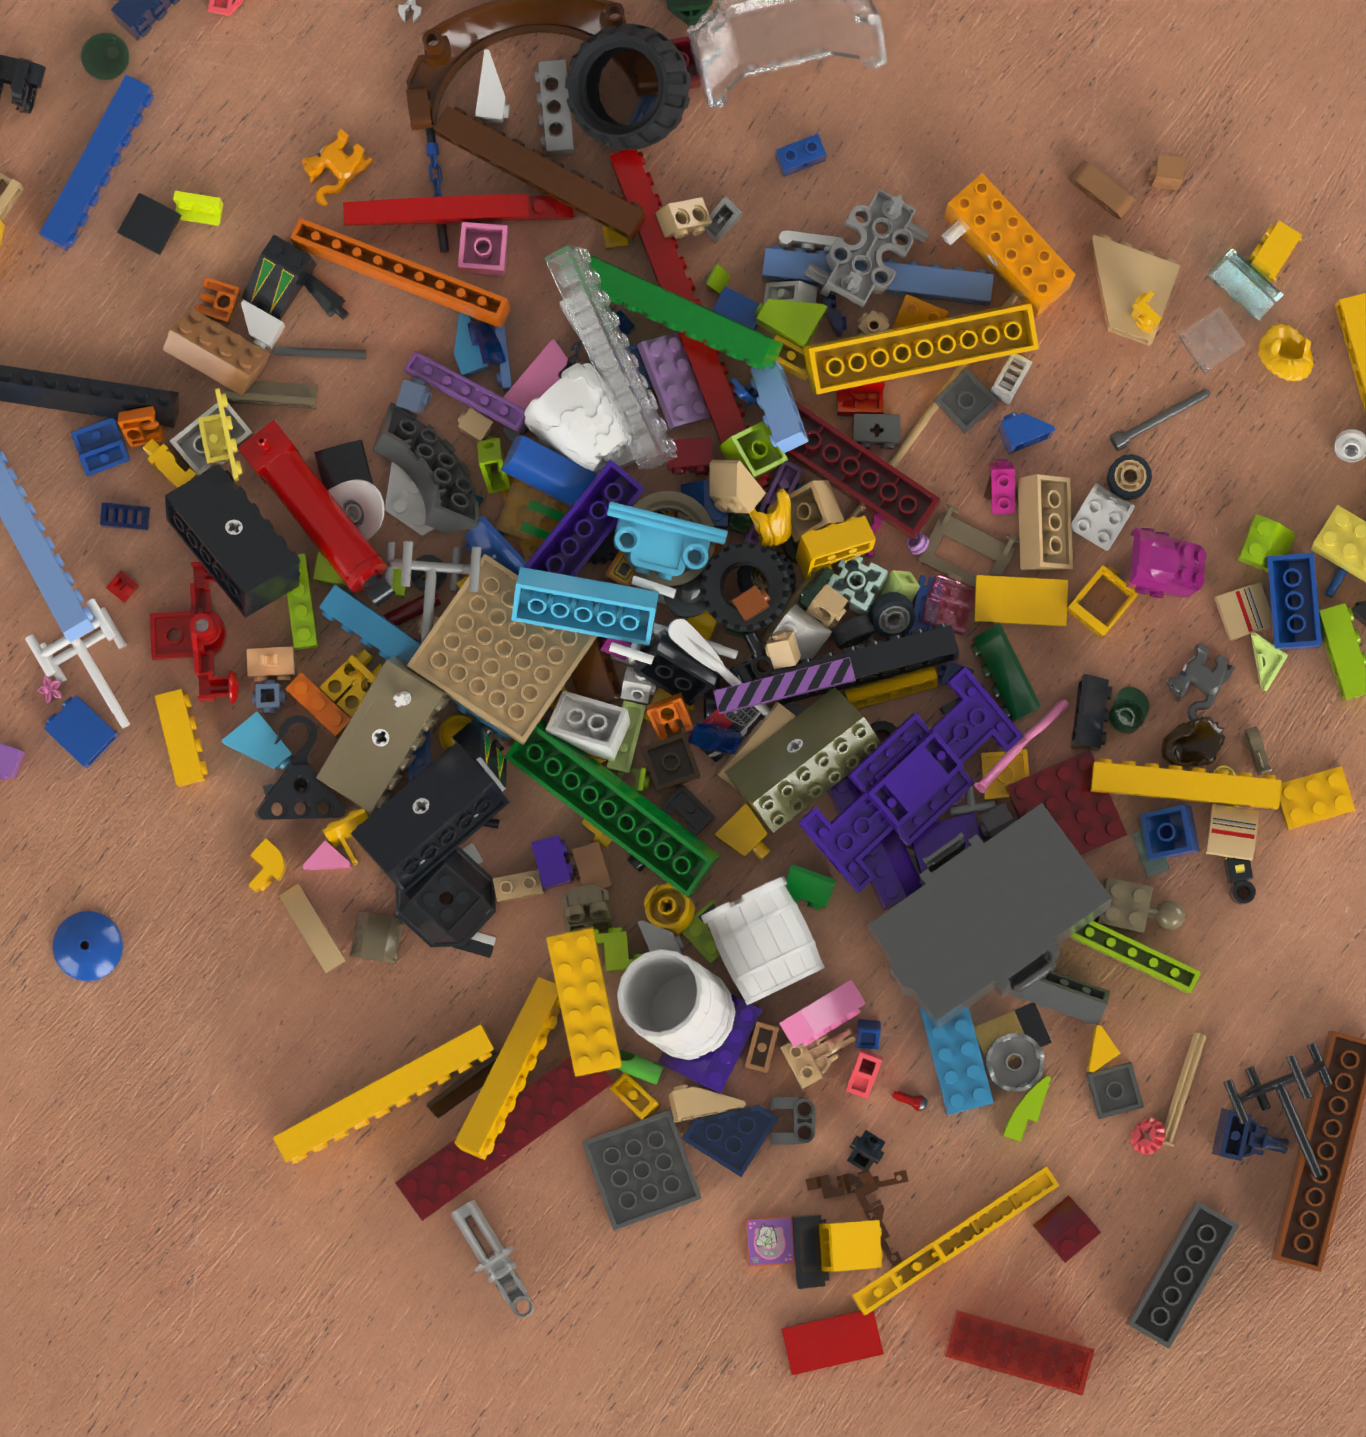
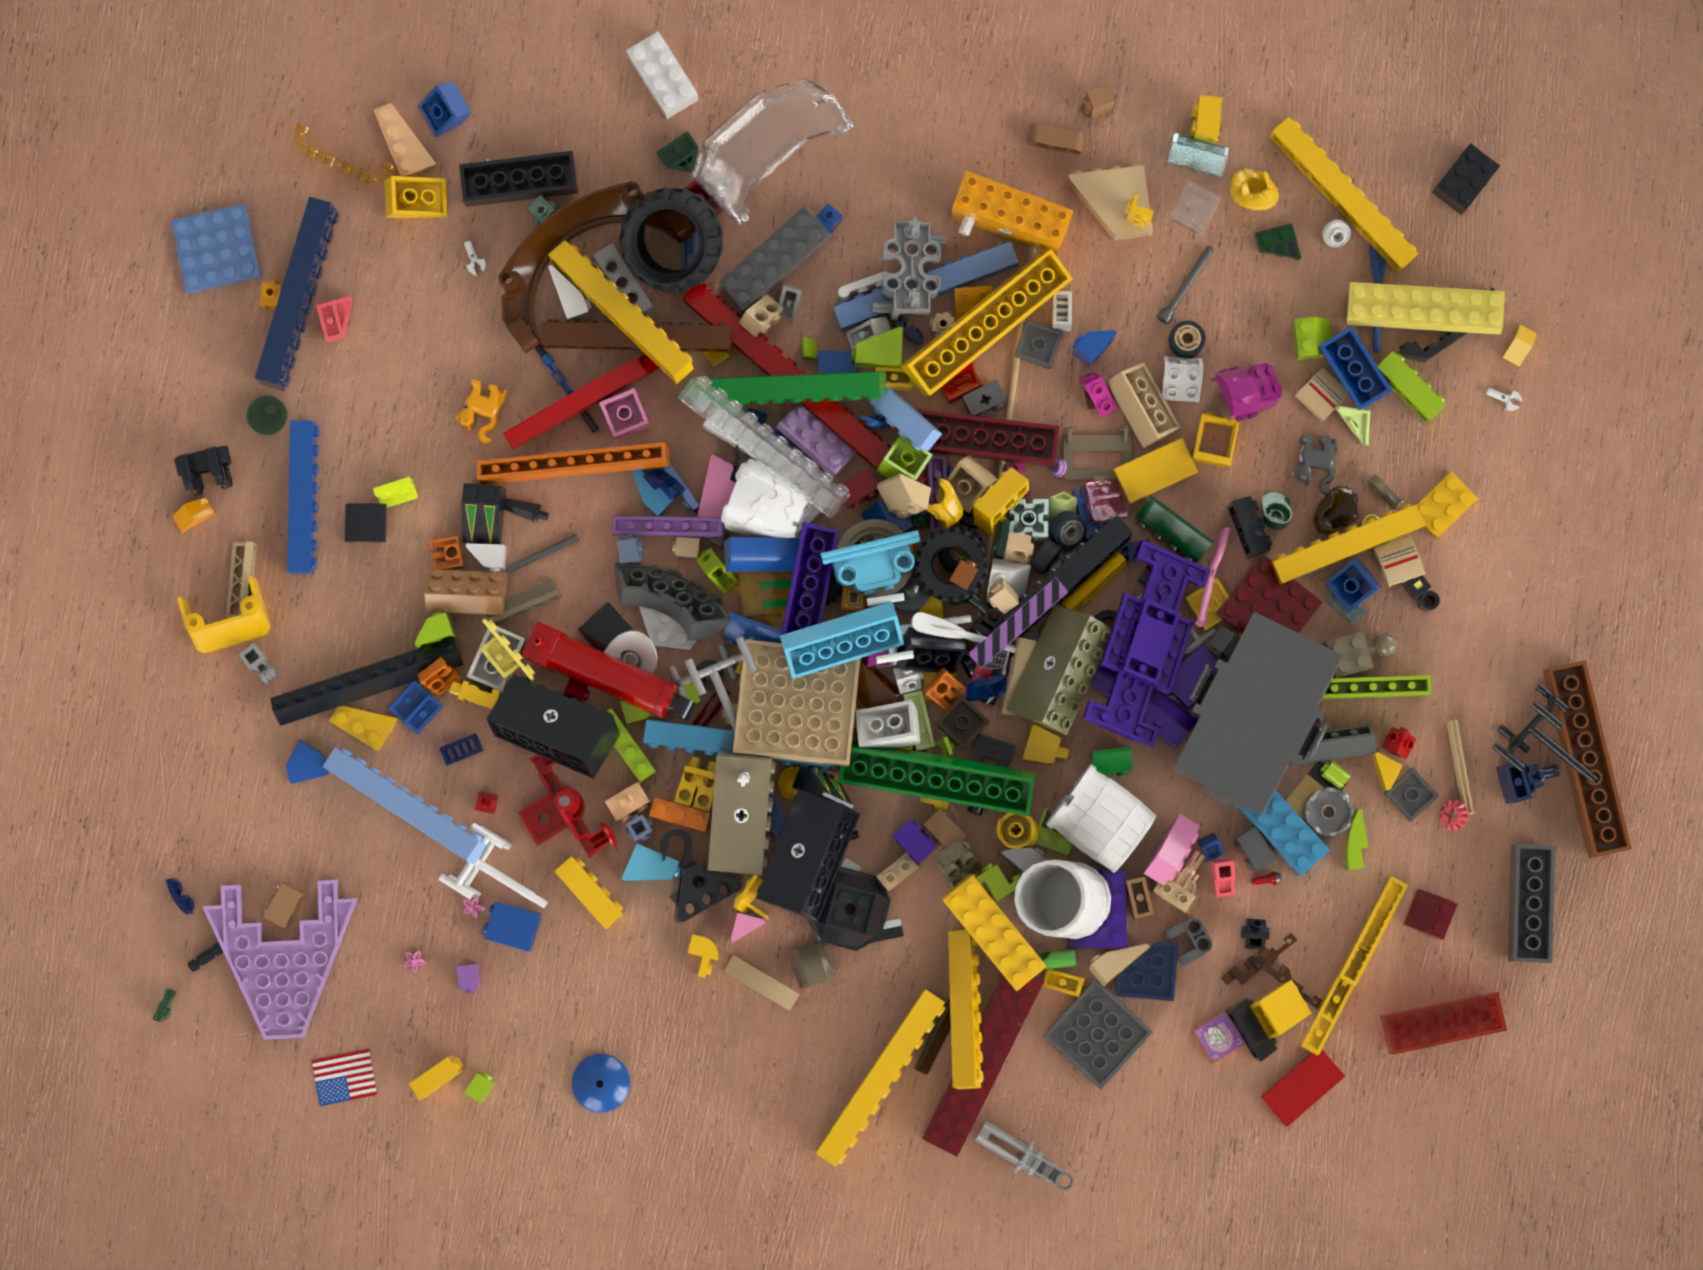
camera: 30 degrees left, 0 degrees up
none -> yellow wing [329,706,399,752]
none -> lime slope [415,611,458,648]
none -> yellow brick [548,240,694,384]
none -> dark red brick [564,678,591,704]
none -> dark grey brick [719,206,833,311]
none -> dark grey brick [1234,826,1276,872]
none -> dark green wing [1254,223,1301,260]
none -> lime brick [1320,760,1351,789]
none -> red brick [1382,727,1416,759]

